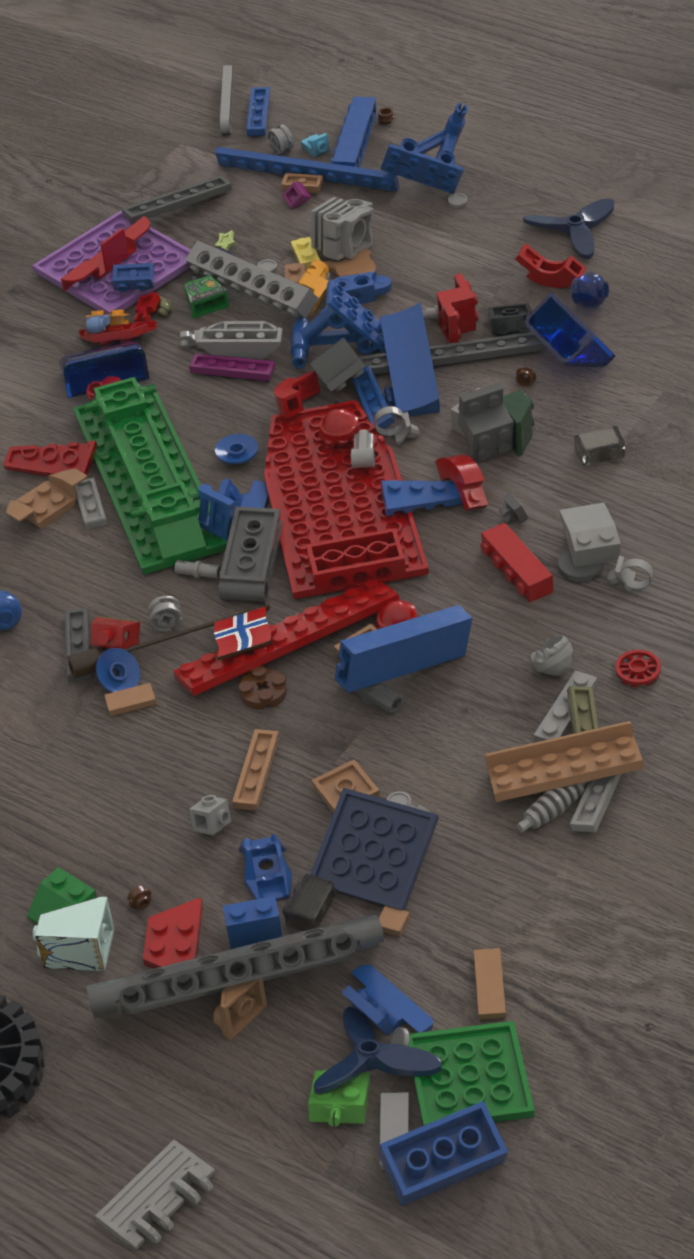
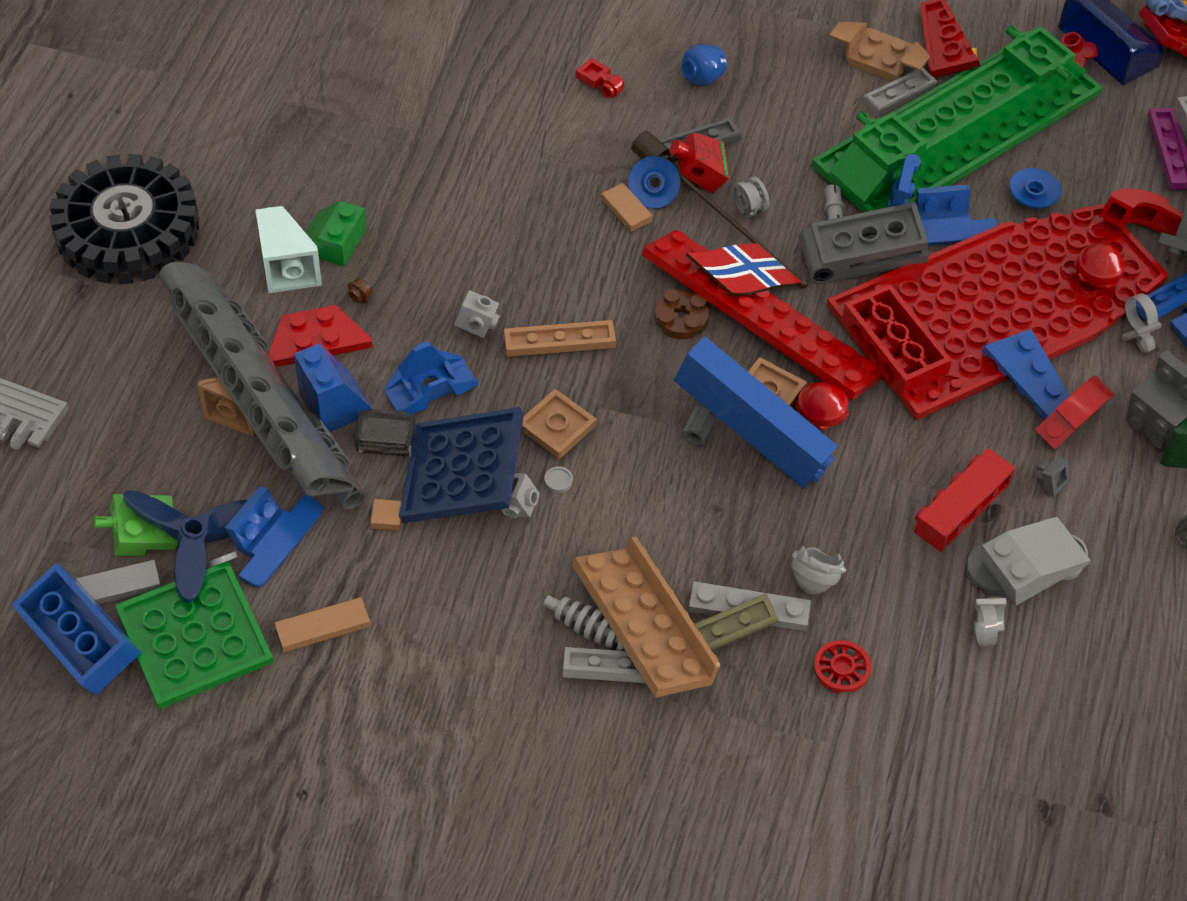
camera: 65 degrees right, 10 degrees up
light grey piece [351,430,375,468] -> none

